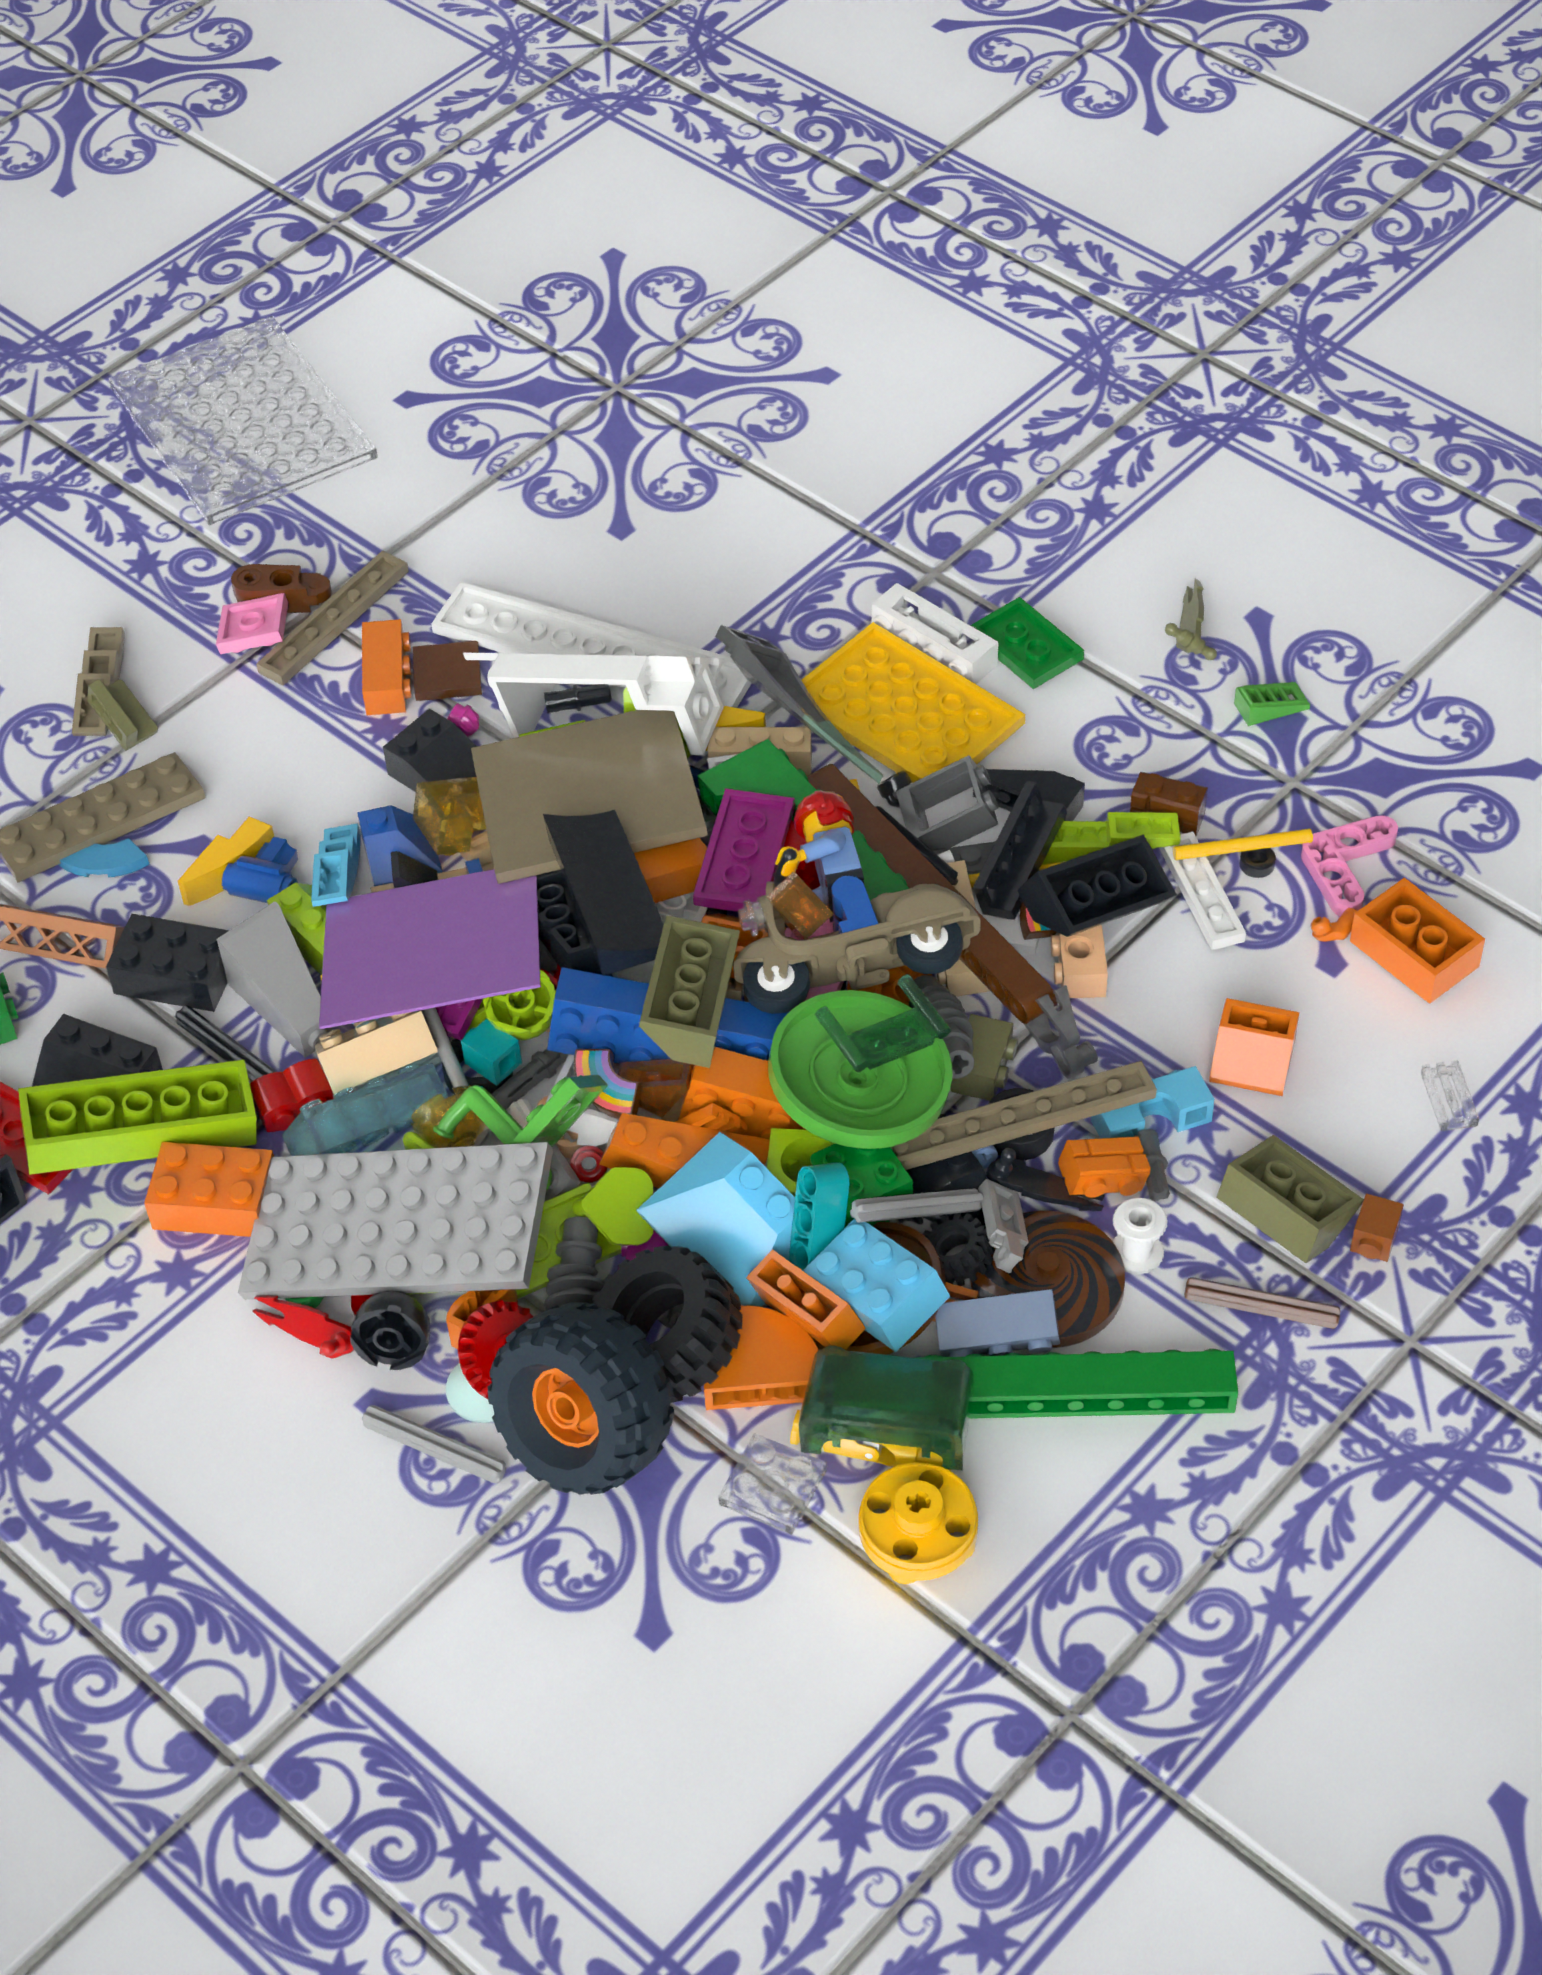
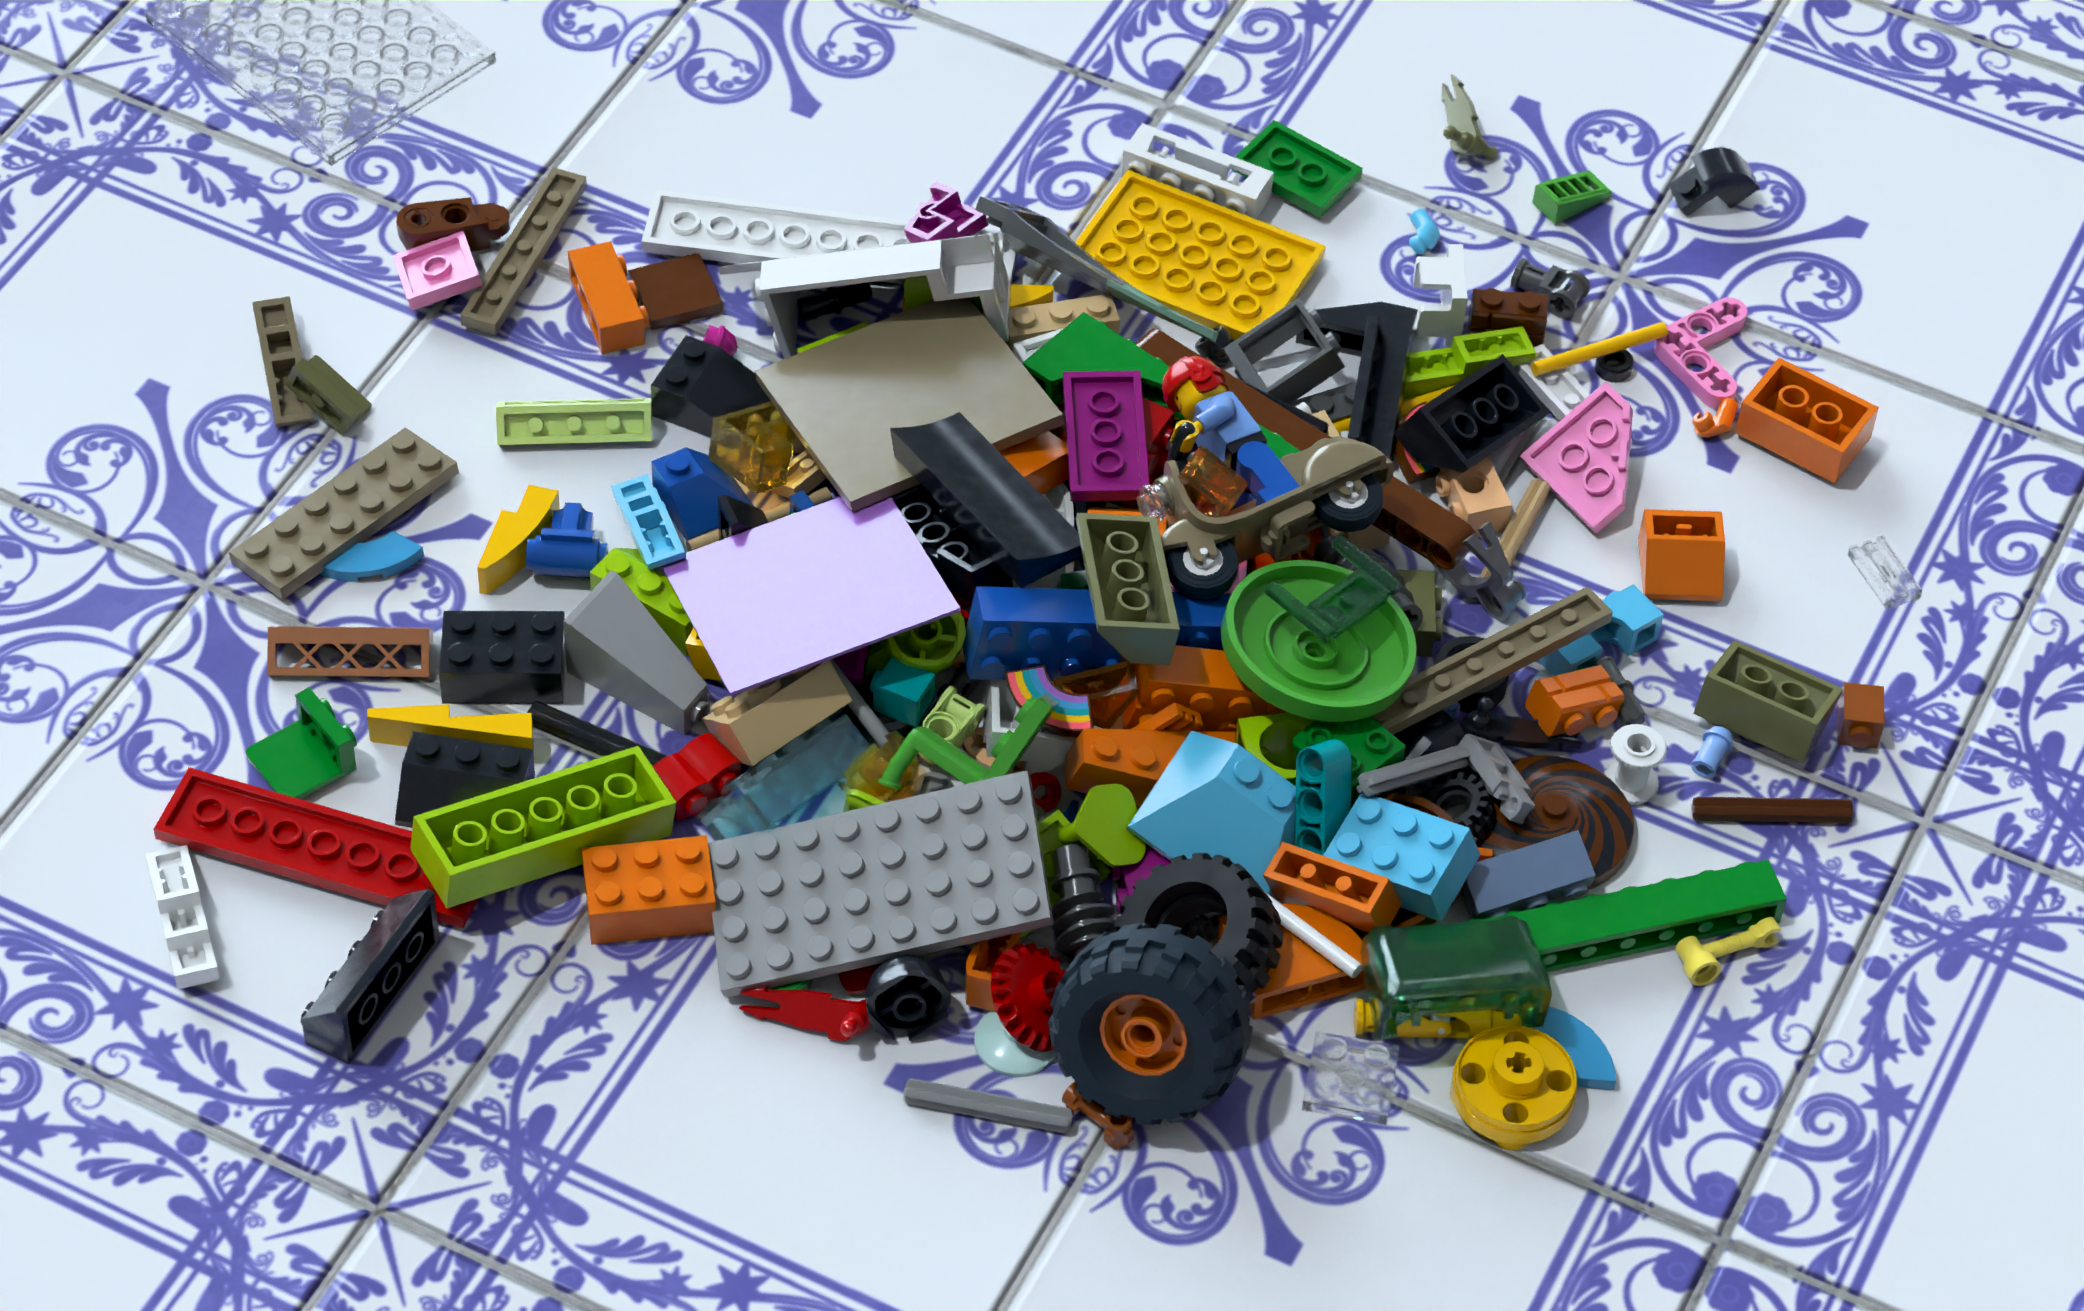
camera: 20 degrees left, 0 degrees up
none -> yellow slope [367,704,534,755]
none -> yellowish green fence [496,398,652,445]
none -> magenta slope [904,181,989,243]
none -> yellowish green piece [919,686,986,764]
none -> dark orange bar [1062,1082,1134,1149]
none -> white bar [1264,891,1363,978]
none -> medium azure arm [1409,209,1440,255]
none -> white panel [1413,244,1468,348]
none -> tan axle [1479,478,1551,578]
none -> dark grey connector [1510,258,1591,318]
none -> bright pink plate [1520,381,1633,534]
none -> dark azure tile [1531,1004,1616,1090]
none -> black brick [1668,147,1760,216]
none -> light yellow brick [1675,917,1781,986]
none -> light blue pin [1691,726,1734,779]

